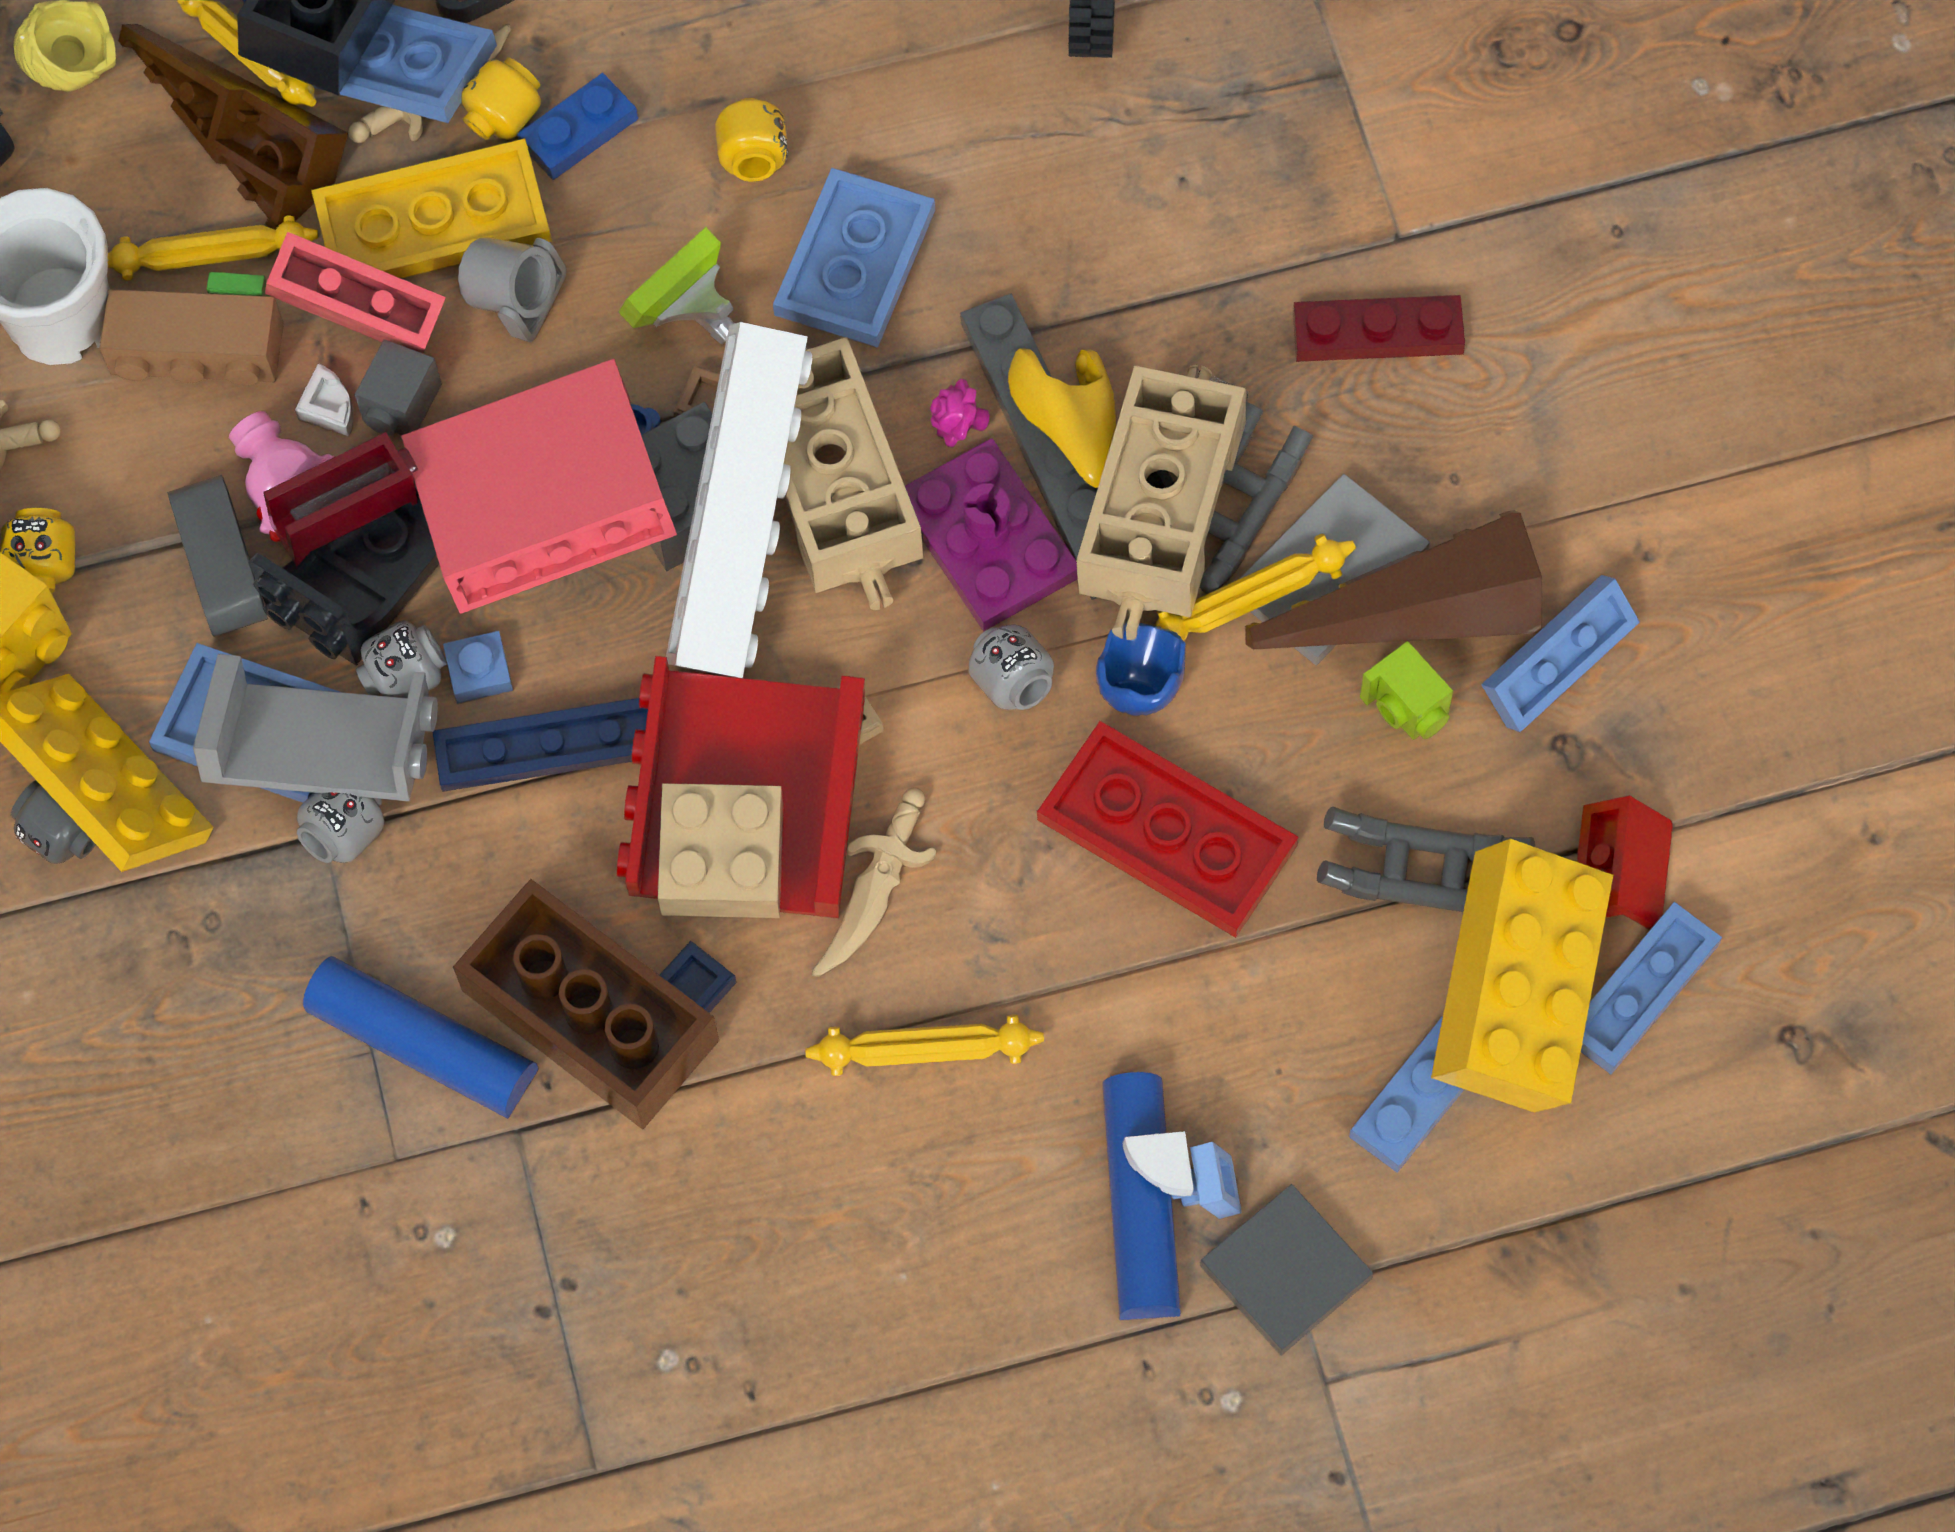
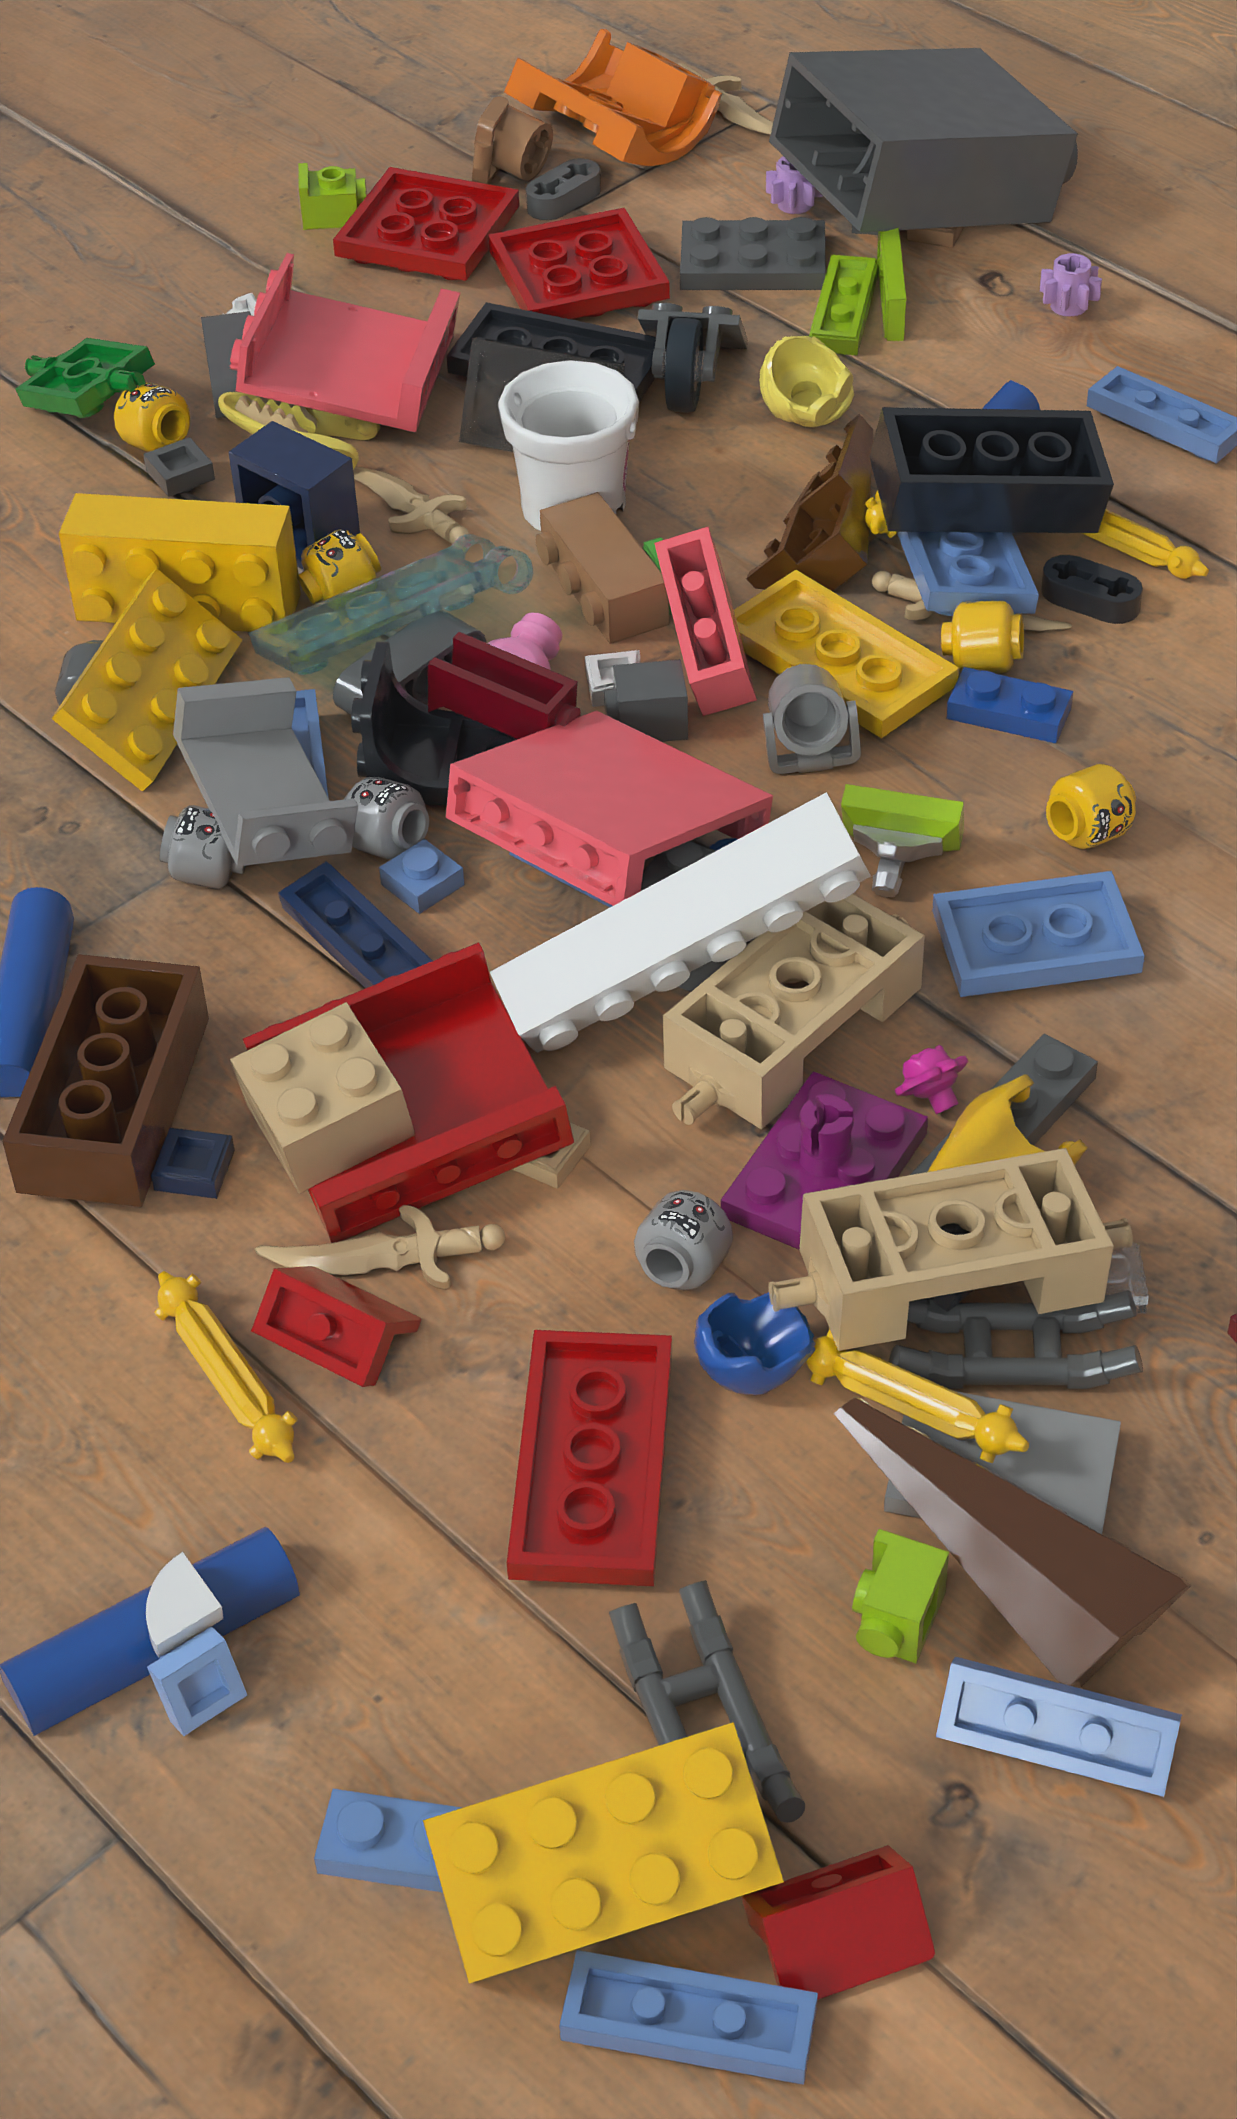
camera: 60 degrees right, 20 degrees down
yellow wheel [108,215,319,280] -> none
dark grey tile [1200,1184,1373,1356] -> none
none -> clear light blue hinge [249,534,533,675]
none -> red panel [251,1266,422,1387]

